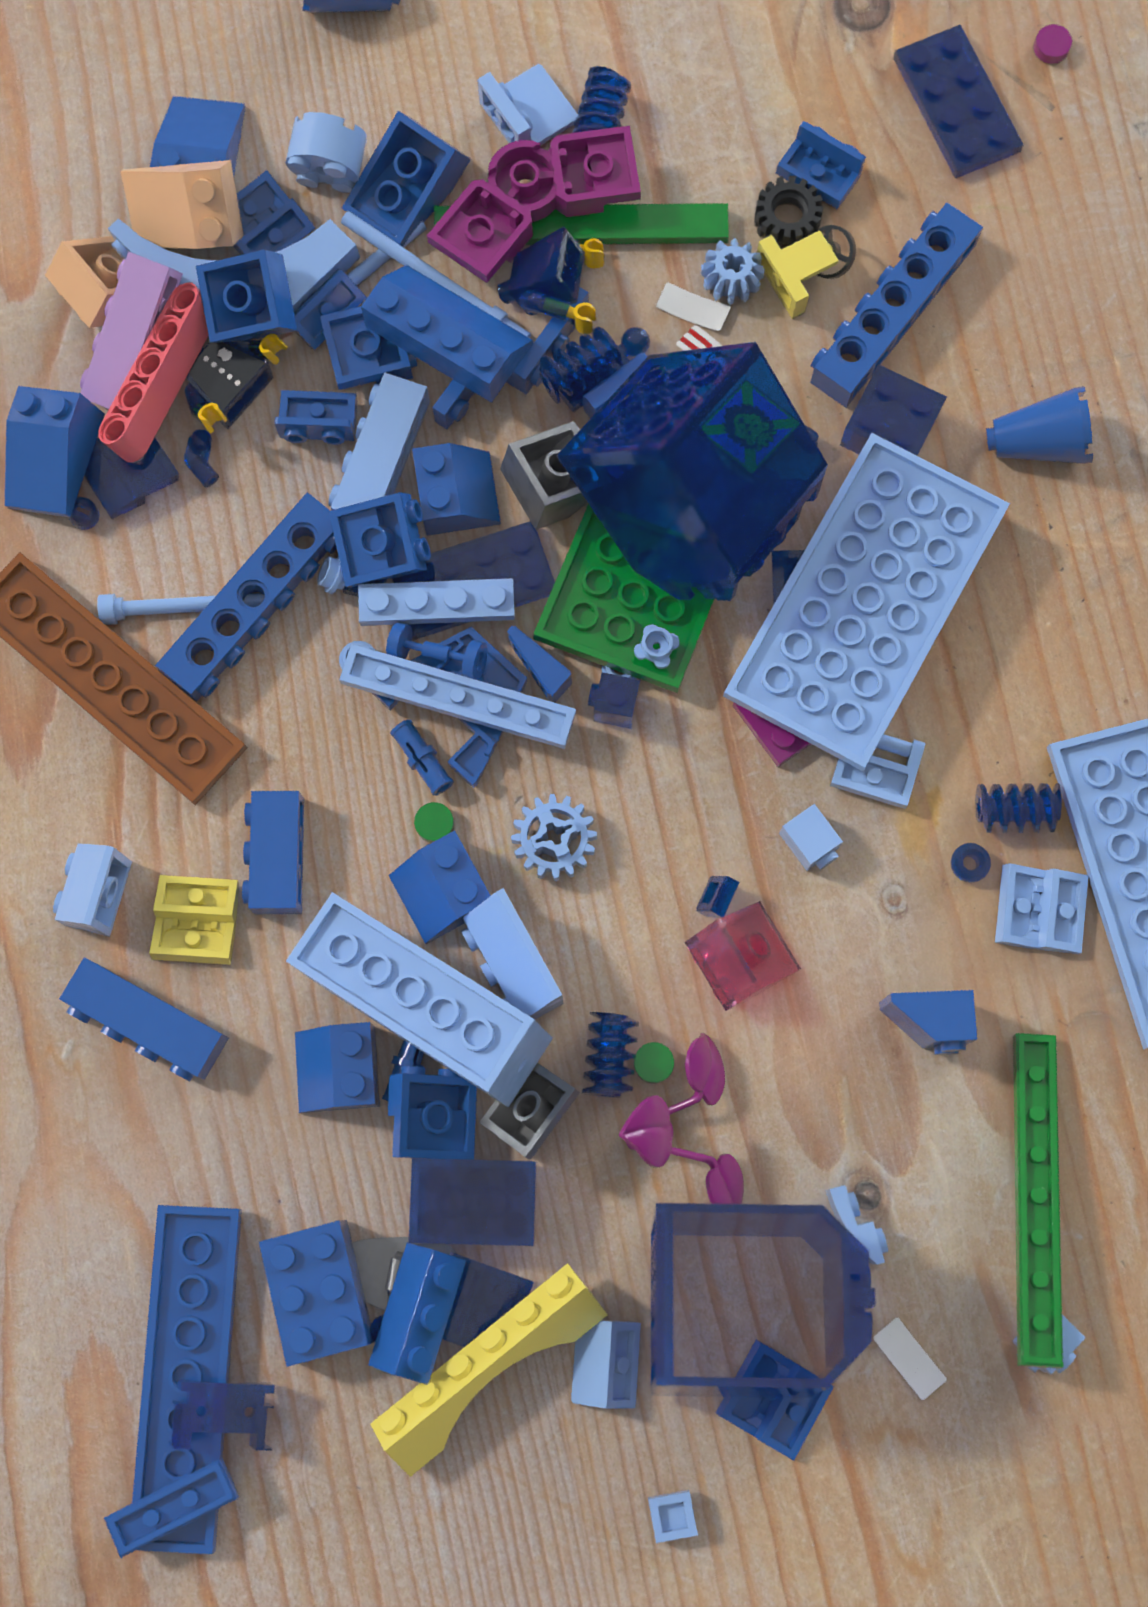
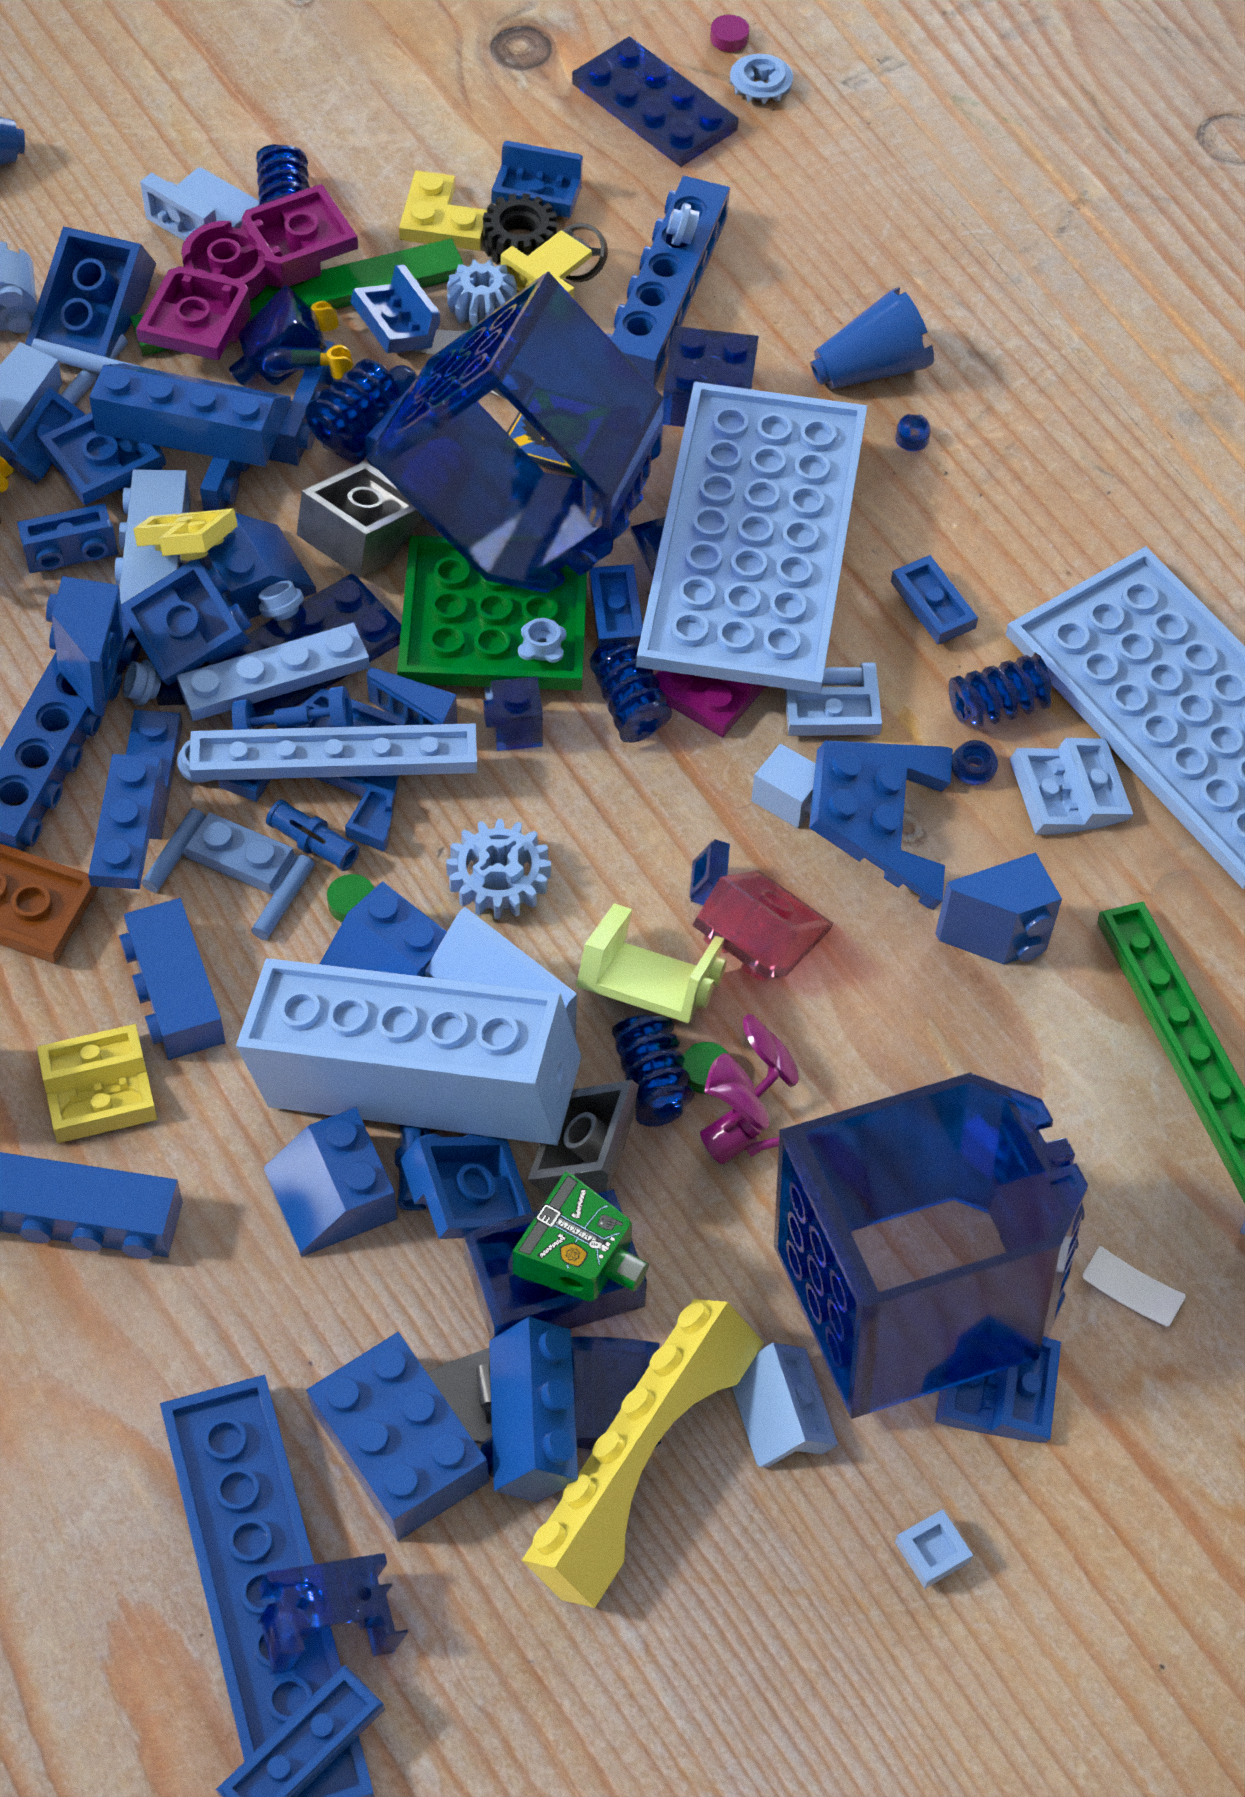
camera: 25 degrees left, 20 degrees down
none -> blue slope [46,576,124,716]
none -> blue bracket [88,710,183,890]
none -> light yellow plate [133,509,238,561]
none -> medium blue plate [141,808,315,940]
none -> light blue plate [259,581,304,621]
none -> blue bracket [350,264,440,353]
none -> light yellow plate [399,170,487,251]
none -> green torso [513,1171,649,1301]
none -> yellowish green panel [576,903,727,1023]
none -> blue plate [589,564,643,650]
none -> clear blue piece [589,641,672,743]
none -> light blue plate [666,203,699,246]
none -> light blue gear [730,54,793,105]
none -> blue wing [809,740,953,910]
none -> blue plate [891,555,978,645]
none -> clear blue hinge [895,413,931,451]

